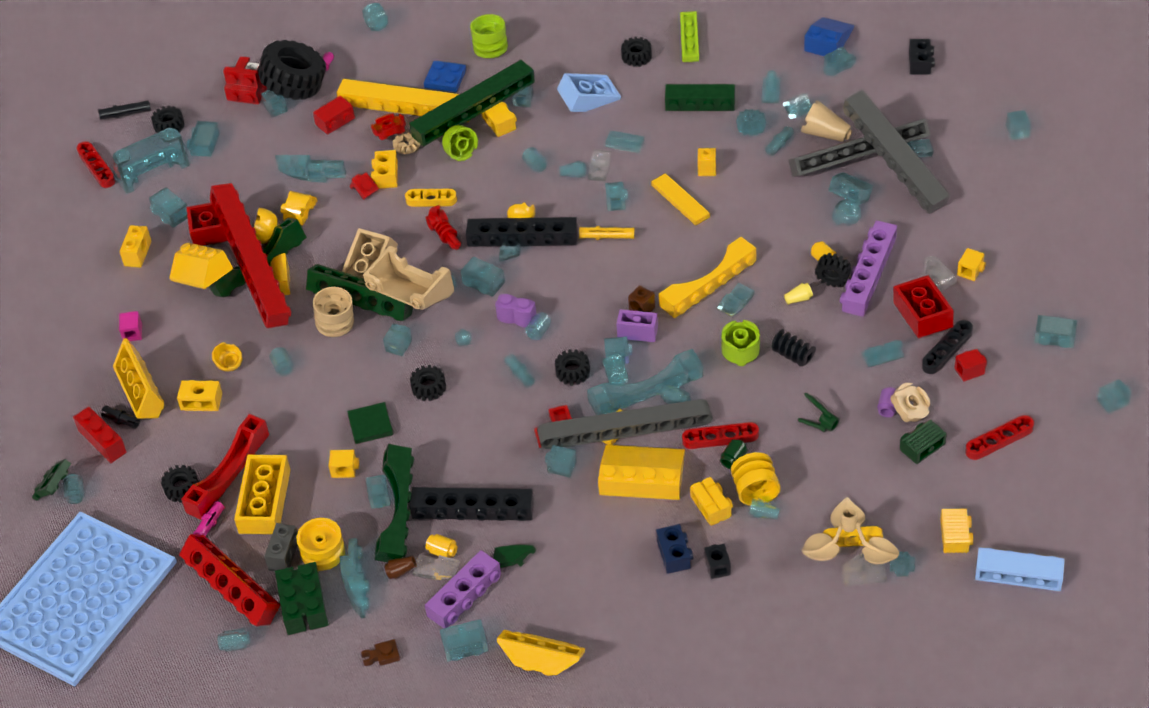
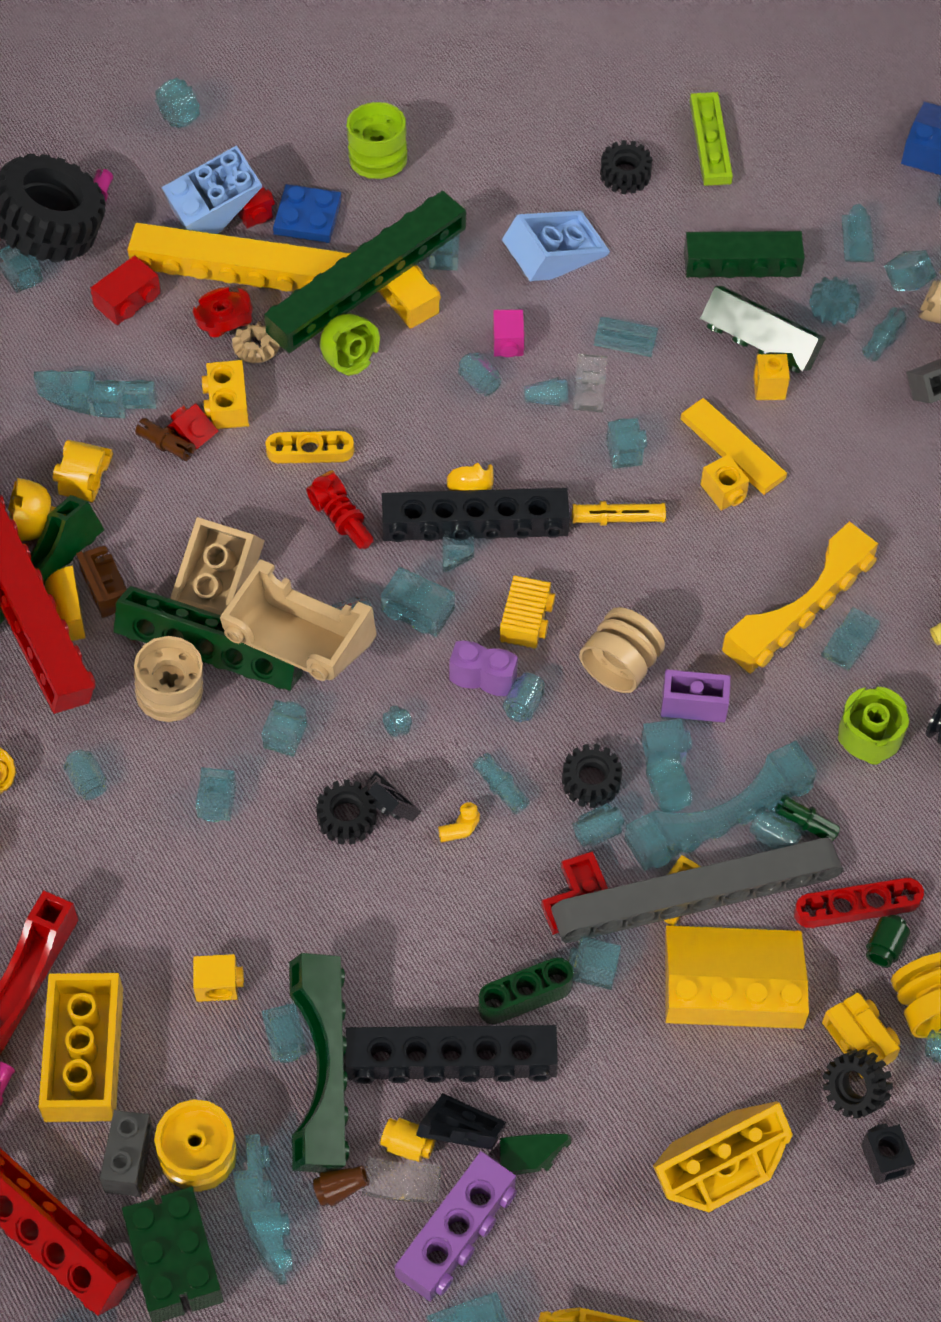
camera: 10 degrees left, 10 degrees up
dark green tile [347,402,393,444] -> none
reddish brown brick [628,285,655,312] -> none
dark blue brick [656,524,694,574] -> none
none -> reddish brown hinge [76,546,127,618]
none -> reddish brown pin [135,418,195,461]
none -> light blue slope [161,145,263,234]
none -> clear light blue brick [195,767,236,822]
none -> red brick [238,187,275,228]
none -> black wing [367,771,421,822]
none -> black wing [416,1093,507,1150]
none -> yellow arm [438,802,480,843]
none -> dark green beam [478,957,573,1024]
none -> dark pink brick [493,310,524,357]
none -> yellow brick [500,575,555,649]
none -> clear light blue brick [572,803,624,847]
none -> tan wheel [579,607,665,693]
none -> yellow wedge [653,1101,793,1212]
none -> brick [700,286,826,373]
none -> yellow brick [700,454,750,511]
none -> dark green axle [775,795,840,841]
none -> black tyre [823,1049,893,1118]

